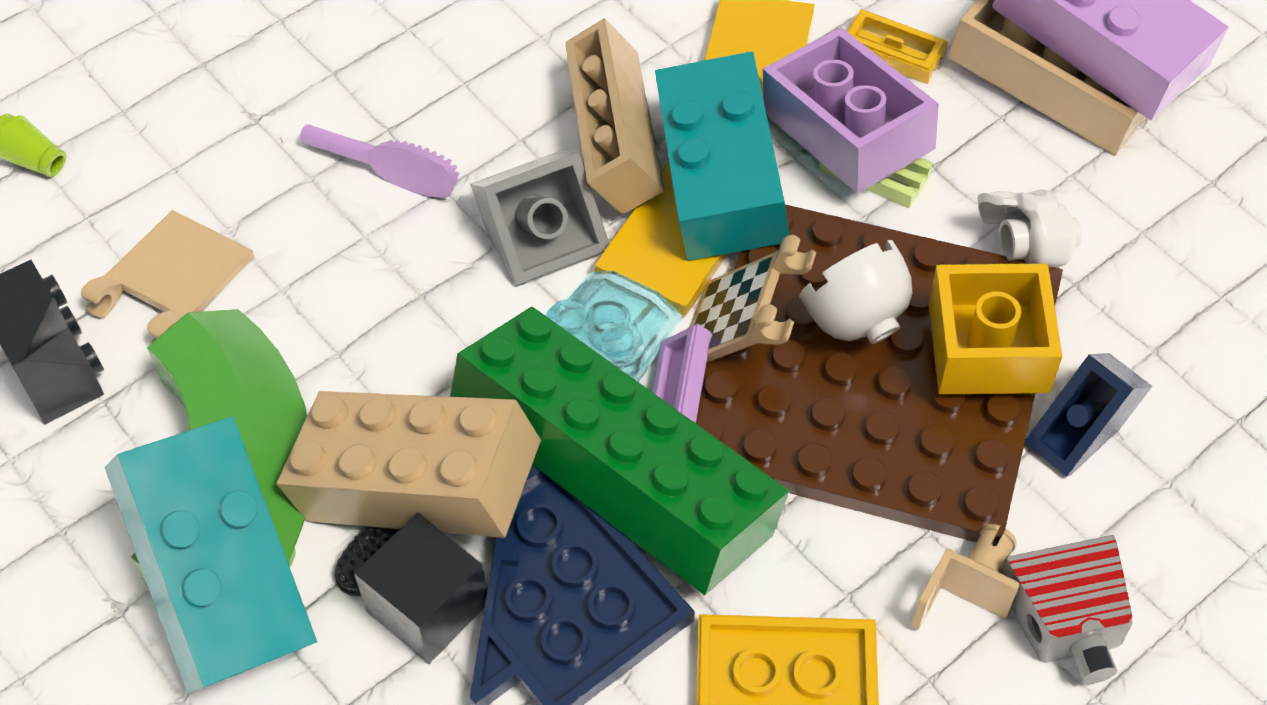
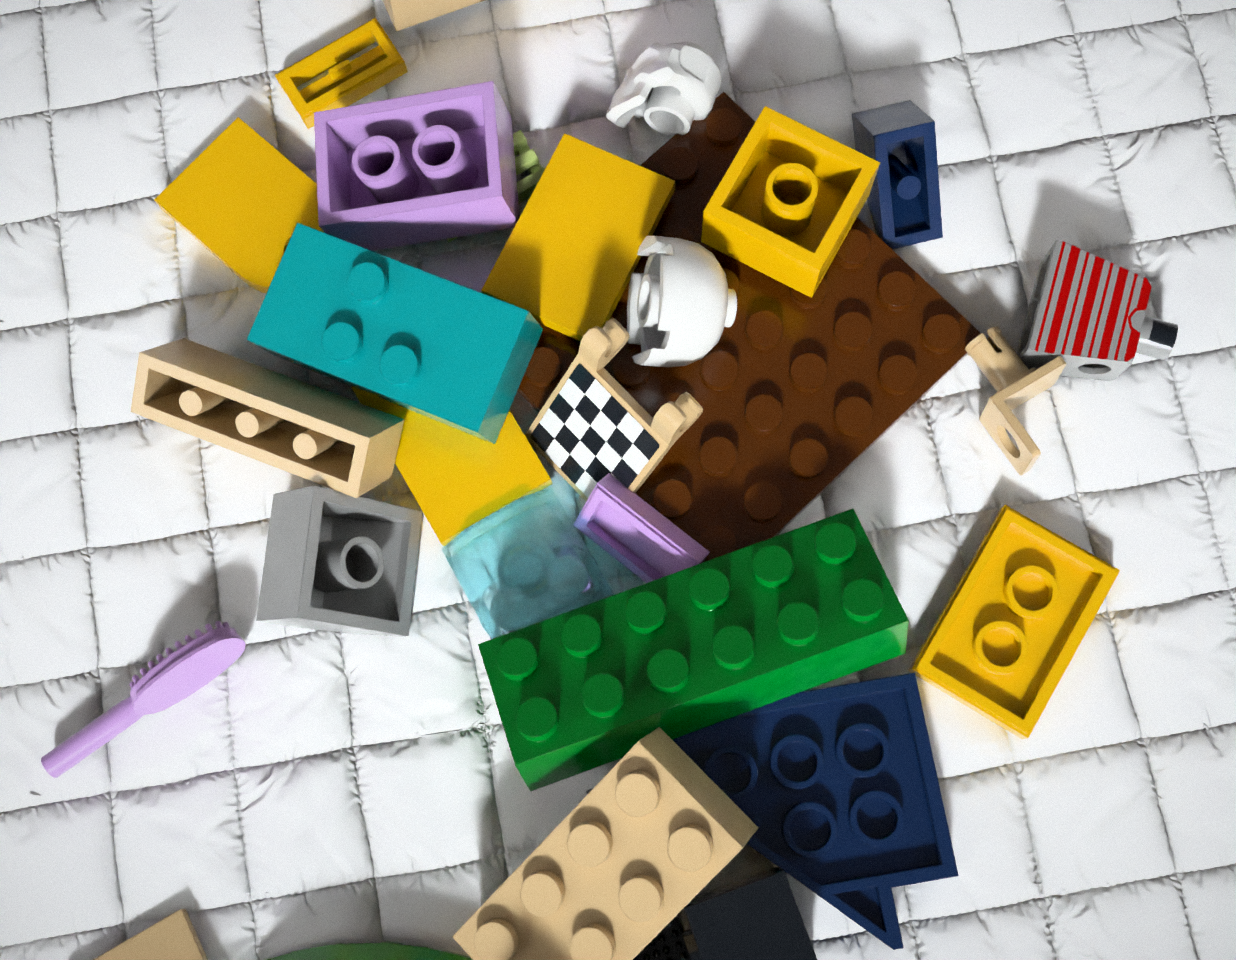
camera: 55 degrees left, 20 degrees up
none -> yellow tile [481,133,675,342]

